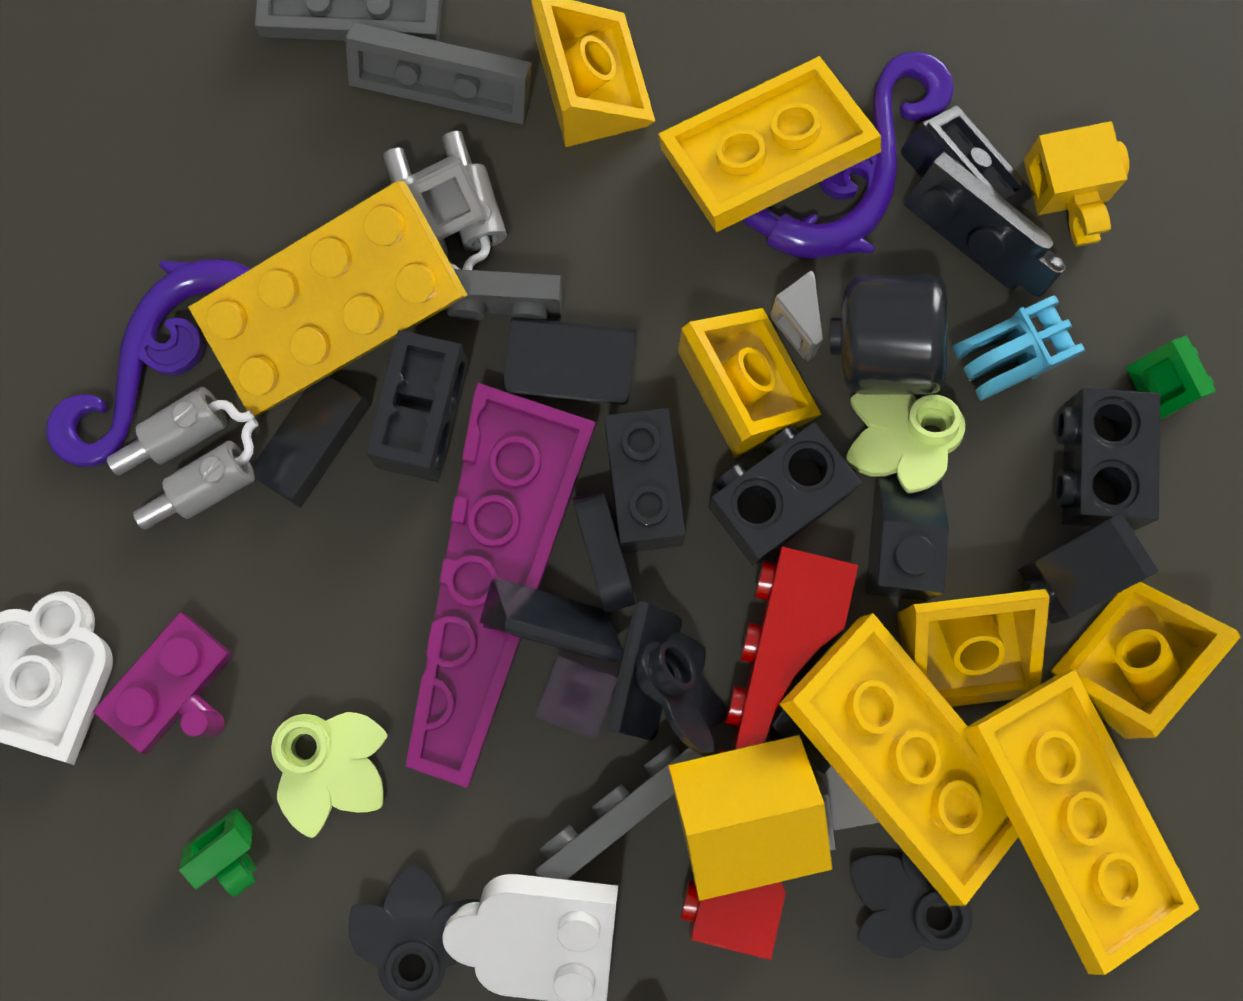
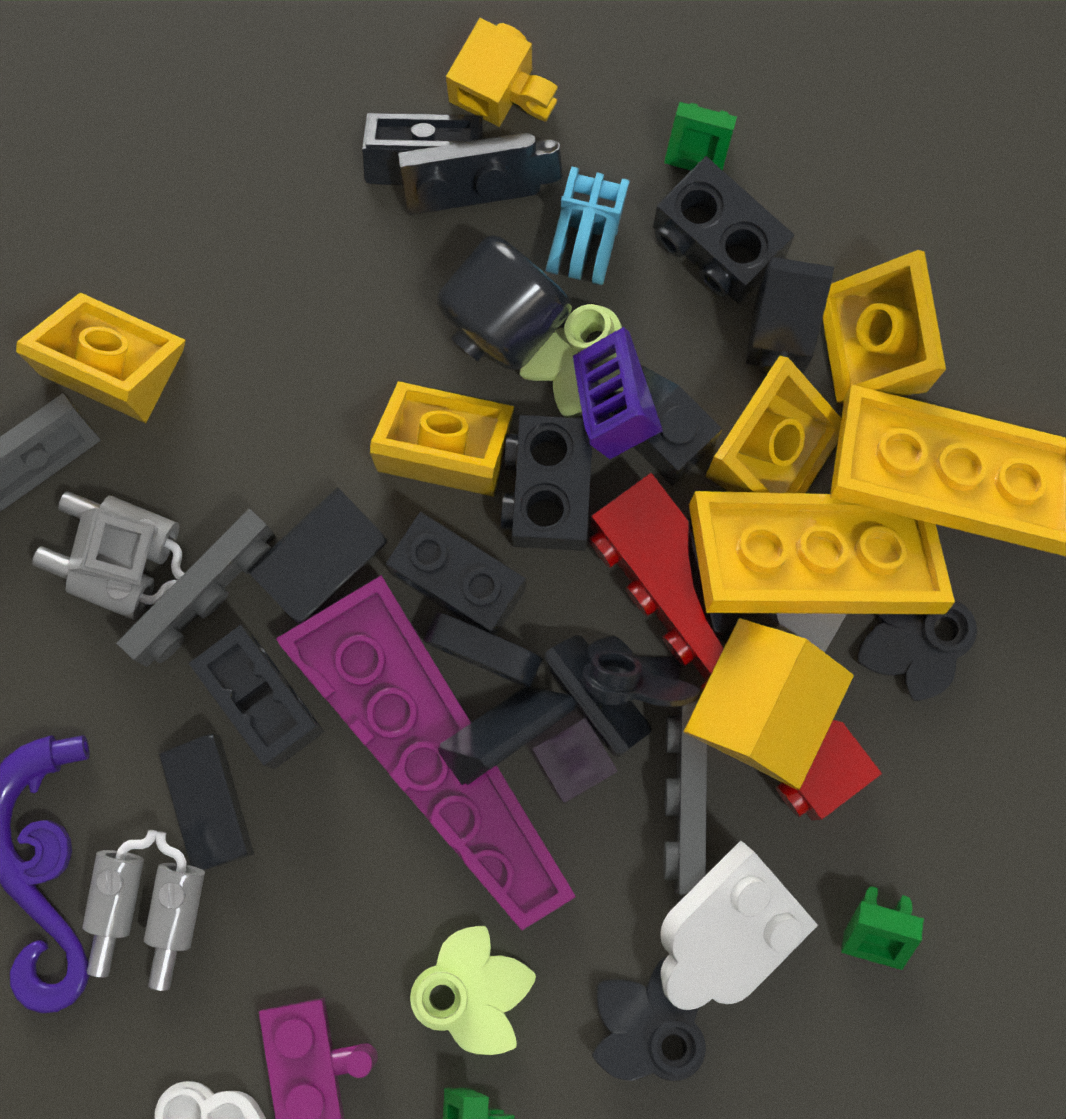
camera: 50 degrees left, 0 degrees up
yellow plate [188,181,468,417] -> none
yellow plate [658,56,881,233] -> none
dark purple plant [743,52,954,259] -> none
light grey slope [770,271,823,361] -> none
none -> dark purple slope [573,327,663,459]

